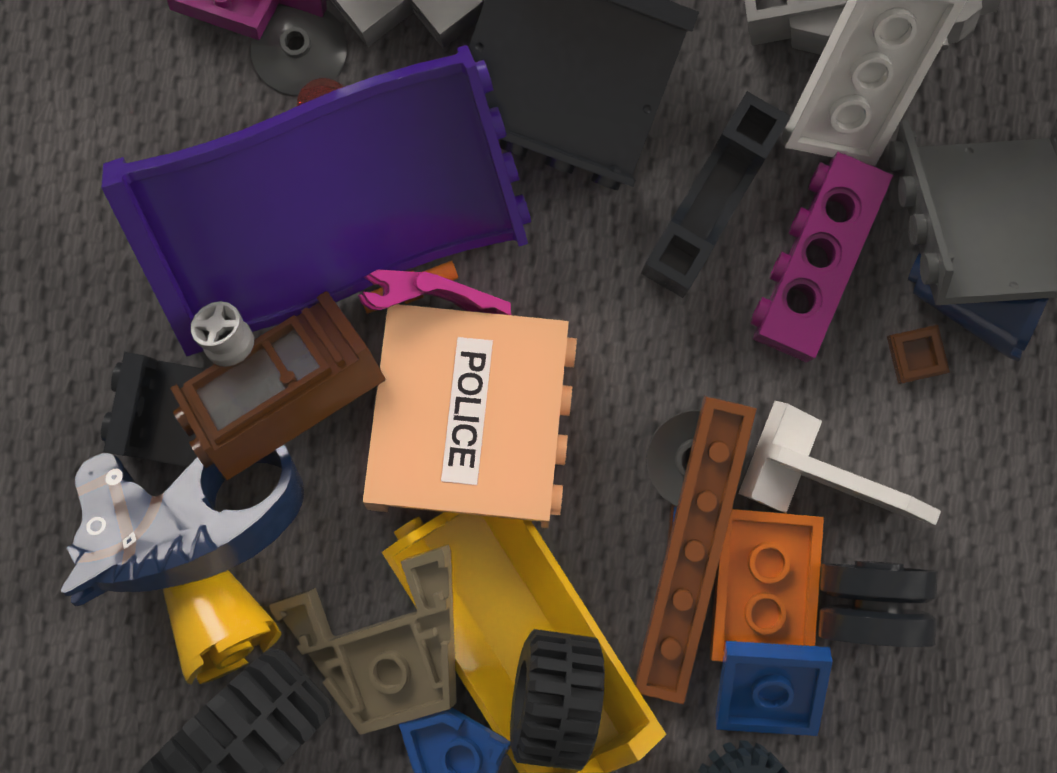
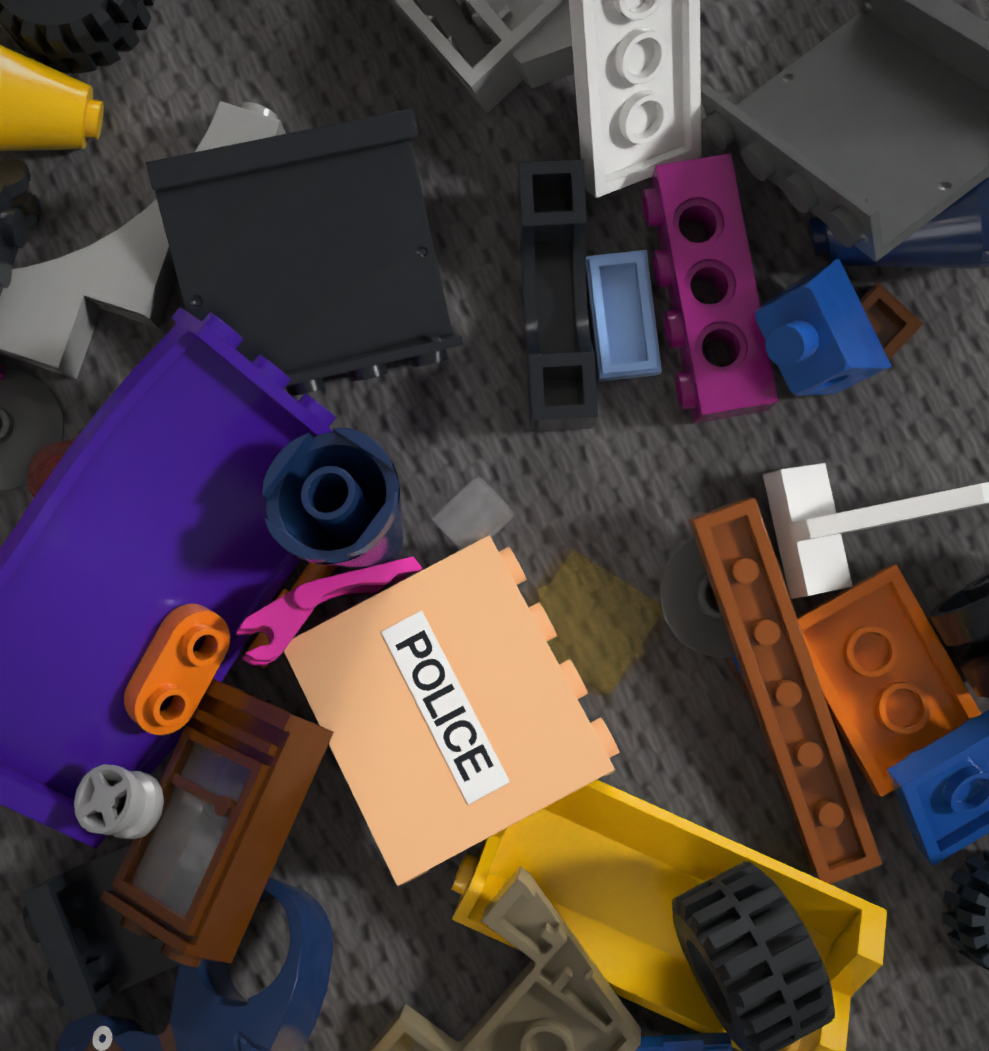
camera: 40 degrees left, 0 degrees up
none -> orange plate [124,604,230,735]
none -> dark blue cone [262,427,404,569]
none -> clear gear [431,475,515,550]
none -> clear yellow piece [538,549,662,695]
none -> light blue tile [586,250,662,382]
none -> blue torso [755,259,892,396]

